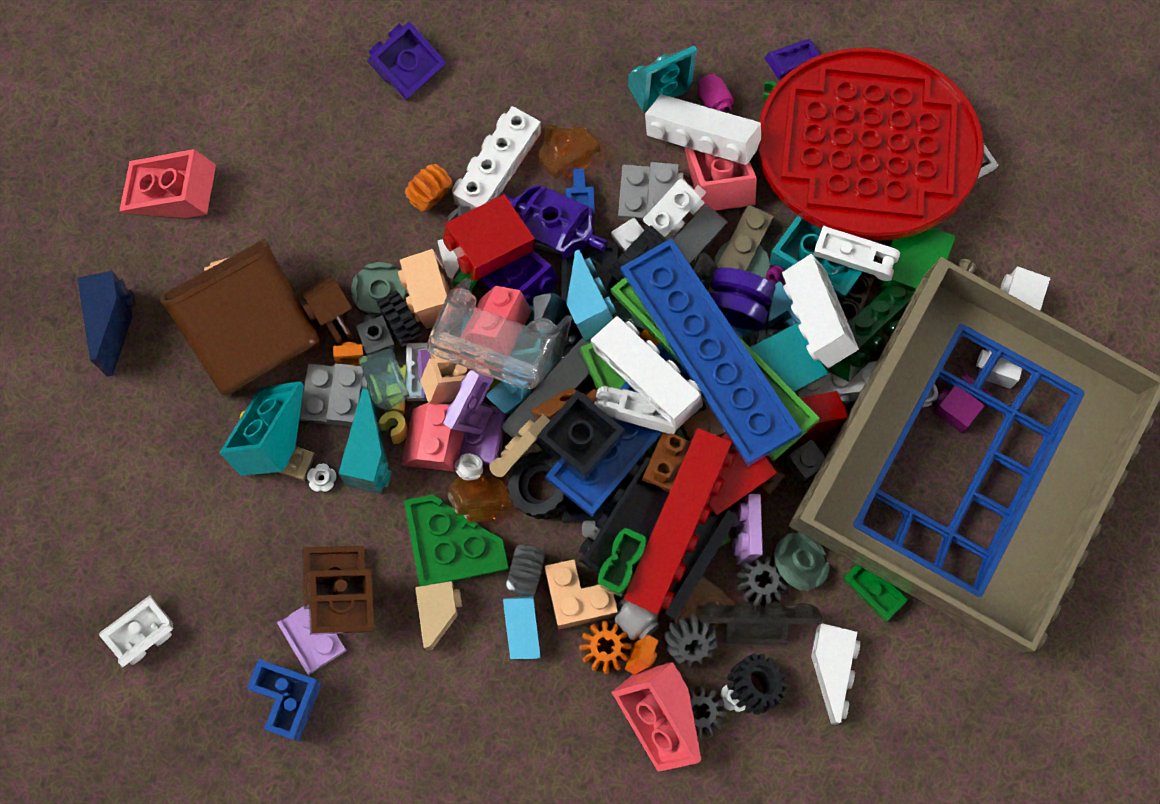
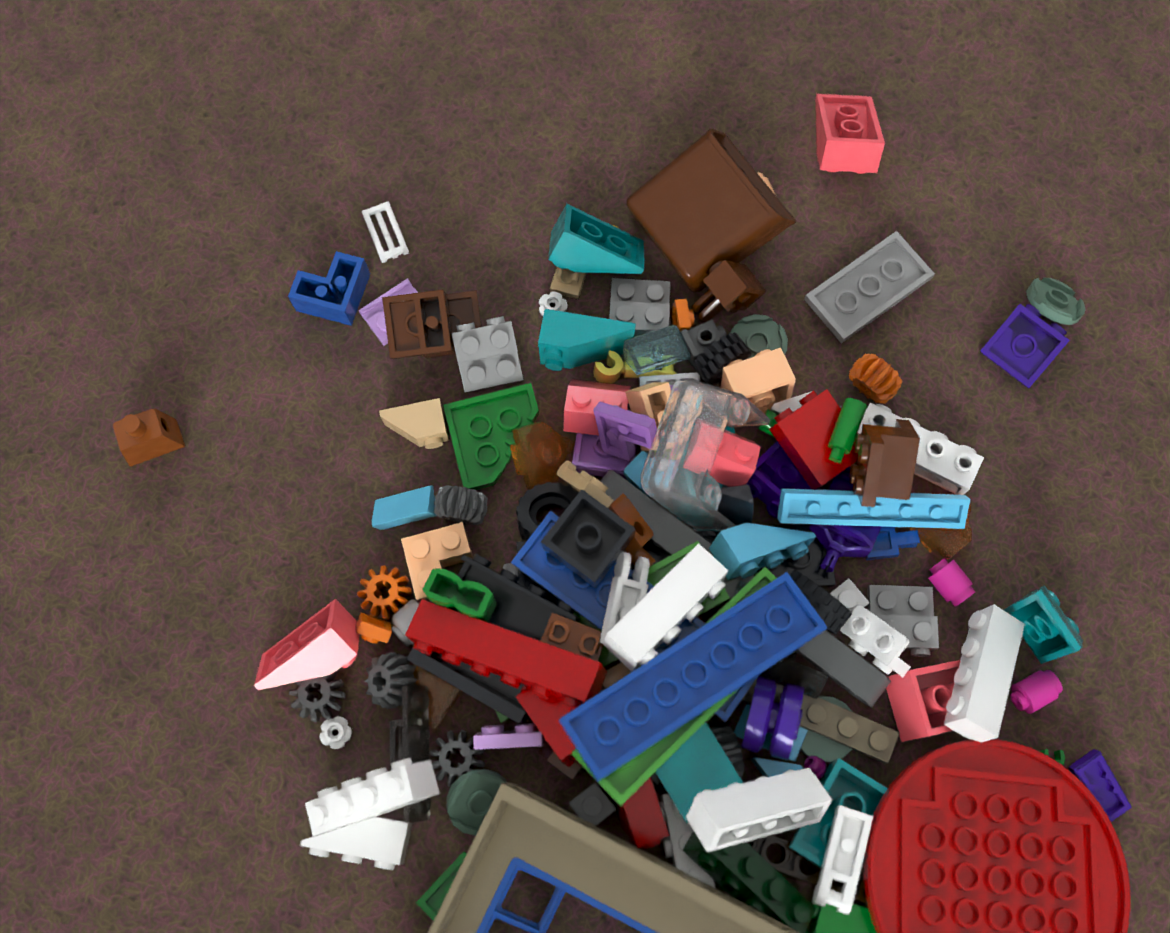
camera: 90 degrees right, 0 degrees up
dark blue slope [77,271,135,377] -> none
white bracket [99,595,173,667] -> none
white plate [454,453,483,481] -> none
black tyre [727,653,787,715] -> none
none -> white brick [305,758,440,836]
none -> white tile [362,201,409,263]
none -> light grey plate [451,316,523,392]
none -> medium azure plate [777,489,970,529]
none -> light grey plate [804,231,935,344]
none -> green cylinder [828,398,867,463]
none -> reddish brown bracket [849,419,920,507]
none -> dark pink brick [928,558,975,607]
none -> sand green tile [1026,278,1086,325]

